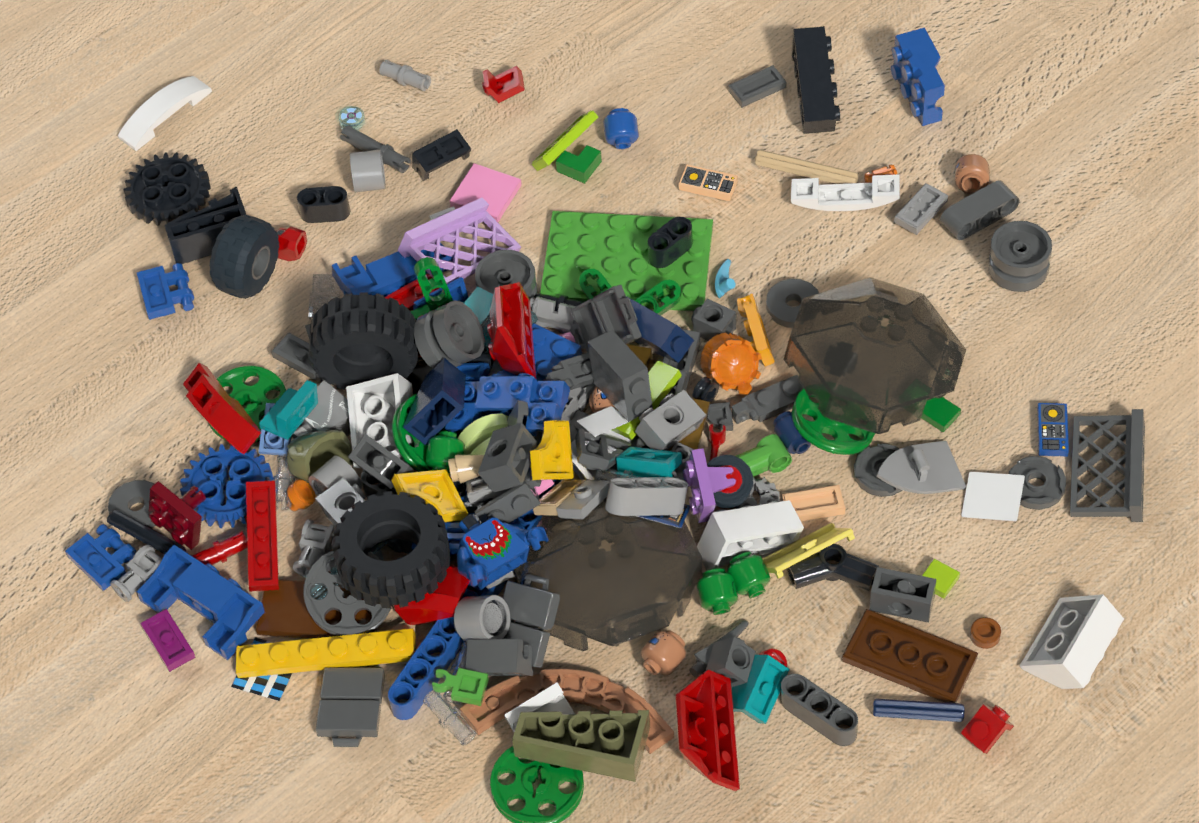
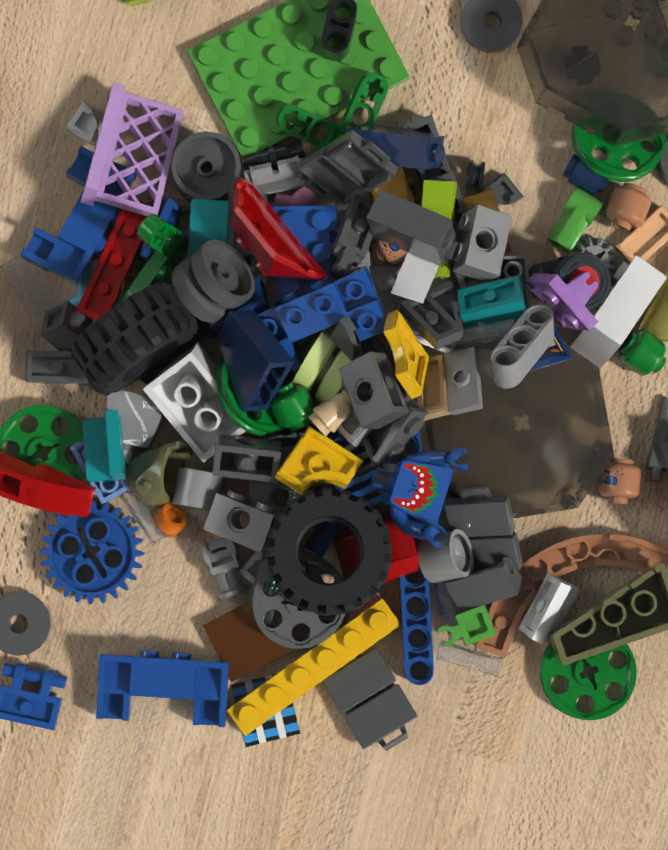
camera: 45 degrees left, 30 degrees up
black axle [107,509,186,554] -> none
light grey connector [110,545,162,602] -> none
magenta plate [140,609,196,672] -> none
dark red plate [148,481,206,550] -> none
red pin [191,531,248,565] -> none
red plate [246,481,279,592] -> none
black hinge [412,129,471,181] -> none
bright pink tile [450,163,522,222] -> none
dark grey brick [691,298,736,341] -> none
green head [696,569,738,615] -> none
orange hair [700,333,762,395] -> none
red hand [709,424,726,462] -> none
medium azure bar [714,259,735,299] -> none
dark grey hinge [731,375,810,424] -> none
light orange hinge [737,294,775,366] -> none
none -> nougat head [605,183,651,232]

